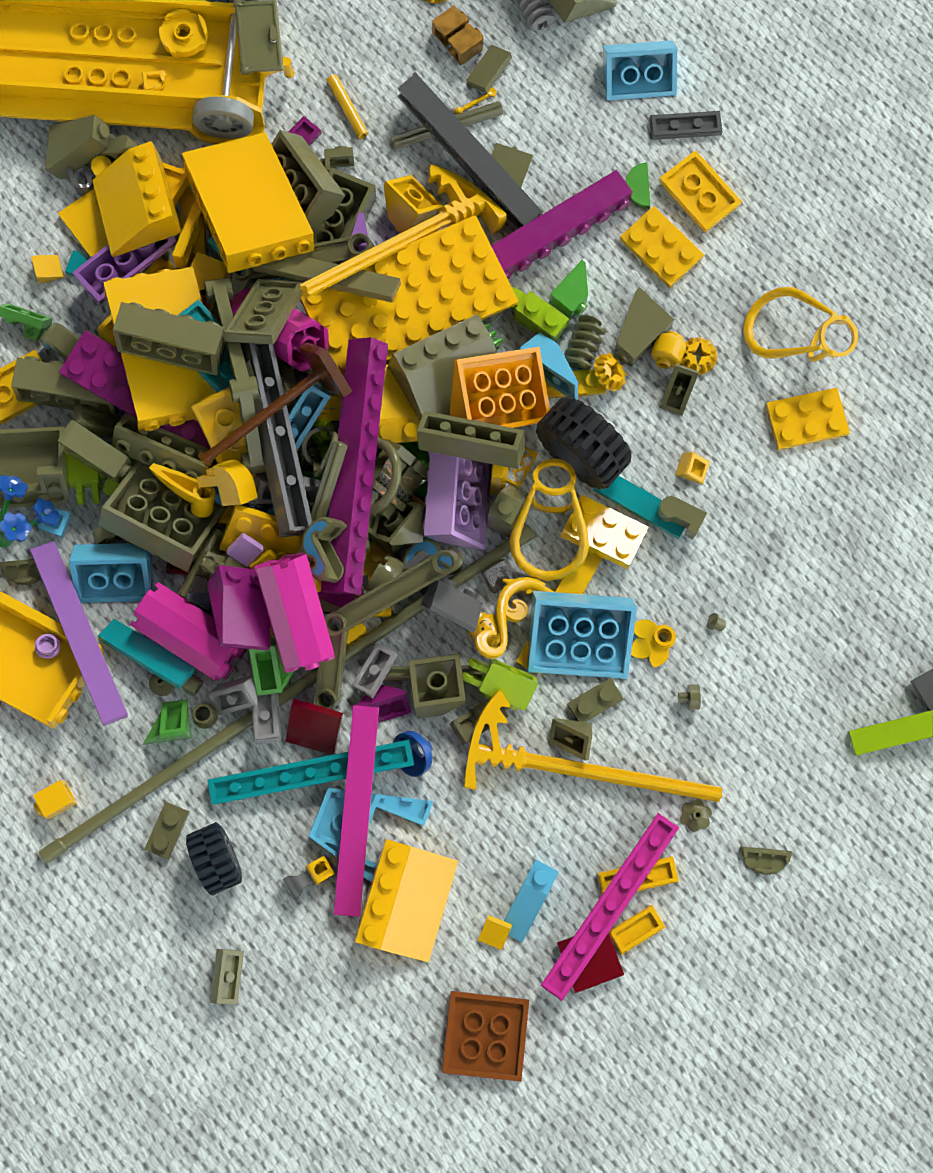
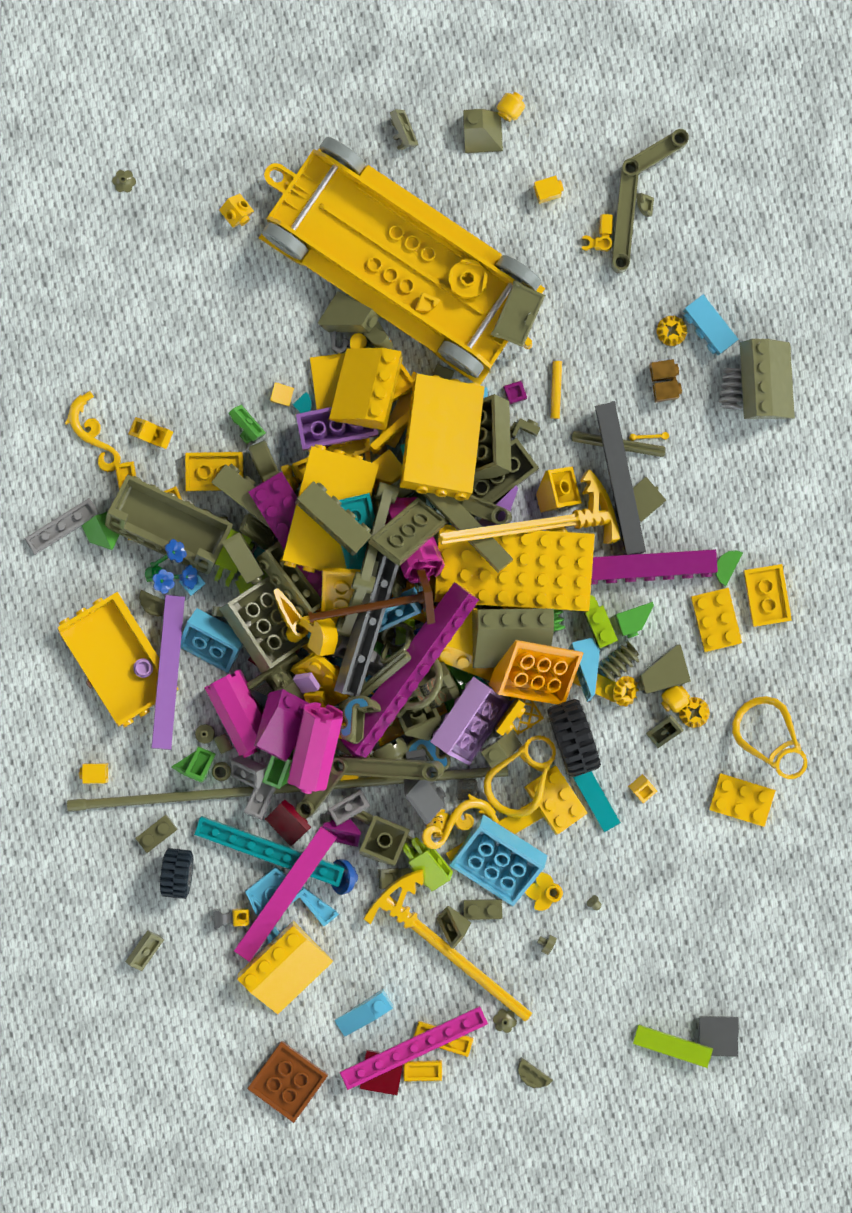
camera: 35 degrees right, 10 degrees up
teal tile [98,619,195,689] -> none
olive brick [417,411,525,469] -> none
olive tile [466,45,512,93] -> none
yellow tile [478,915,512,950] -> none
medium azure slope [603,40,678,101] -> none
dark grey tile [649,111,723,140] -> none
olive leg [657,496,707,539] -> none

